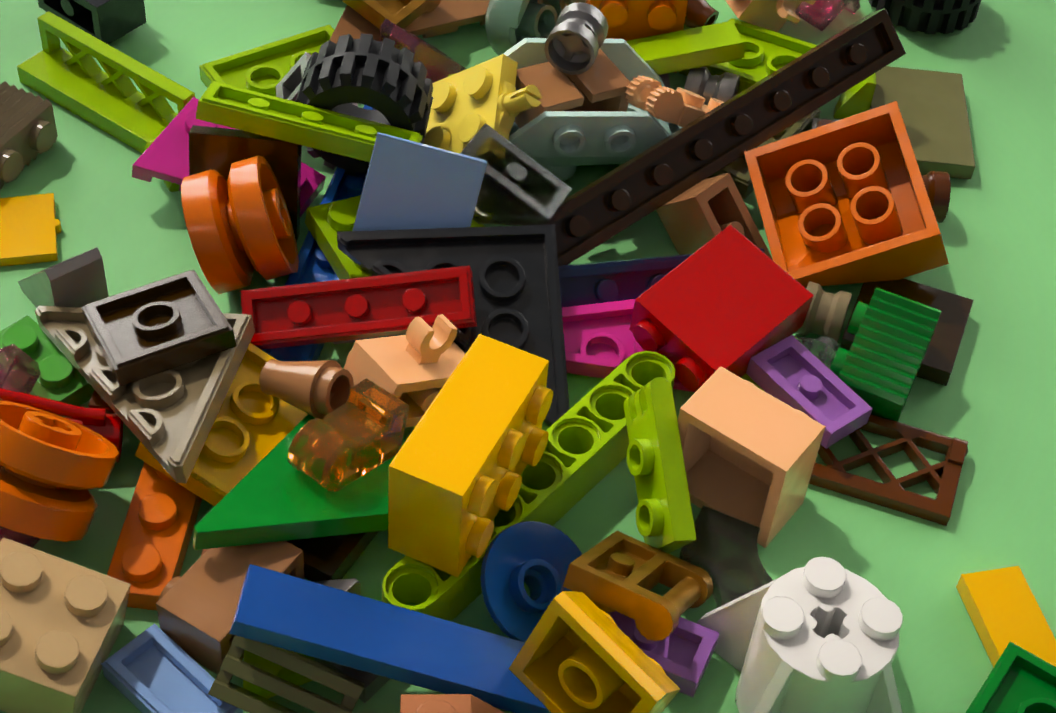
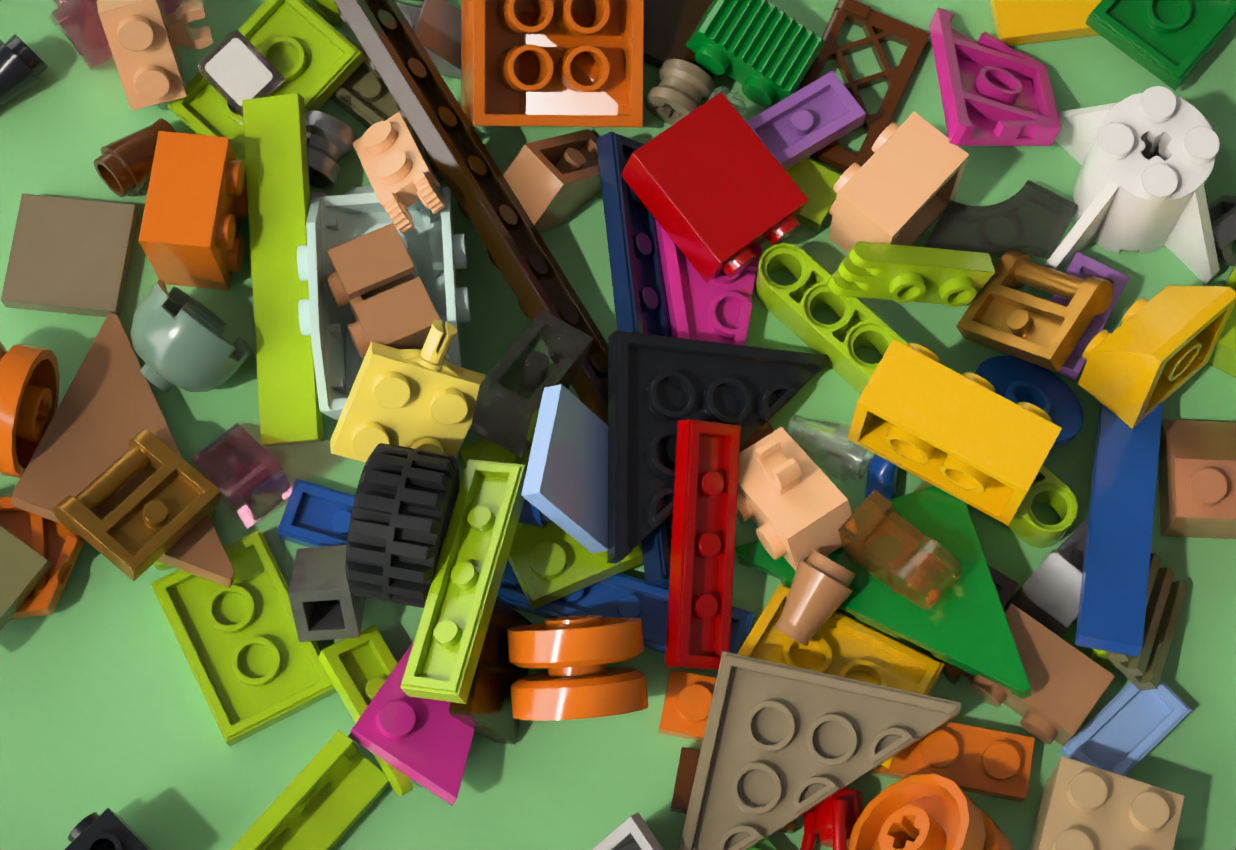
camera: 80 degrees left, 25 degrees up
dark brown tile [81,270,237,387] -> none
flat silver wheel [544,2,609,75] -> none
none -> white slope [197,30,285,117]
none -> dark pink wing [929,8,1061,146]

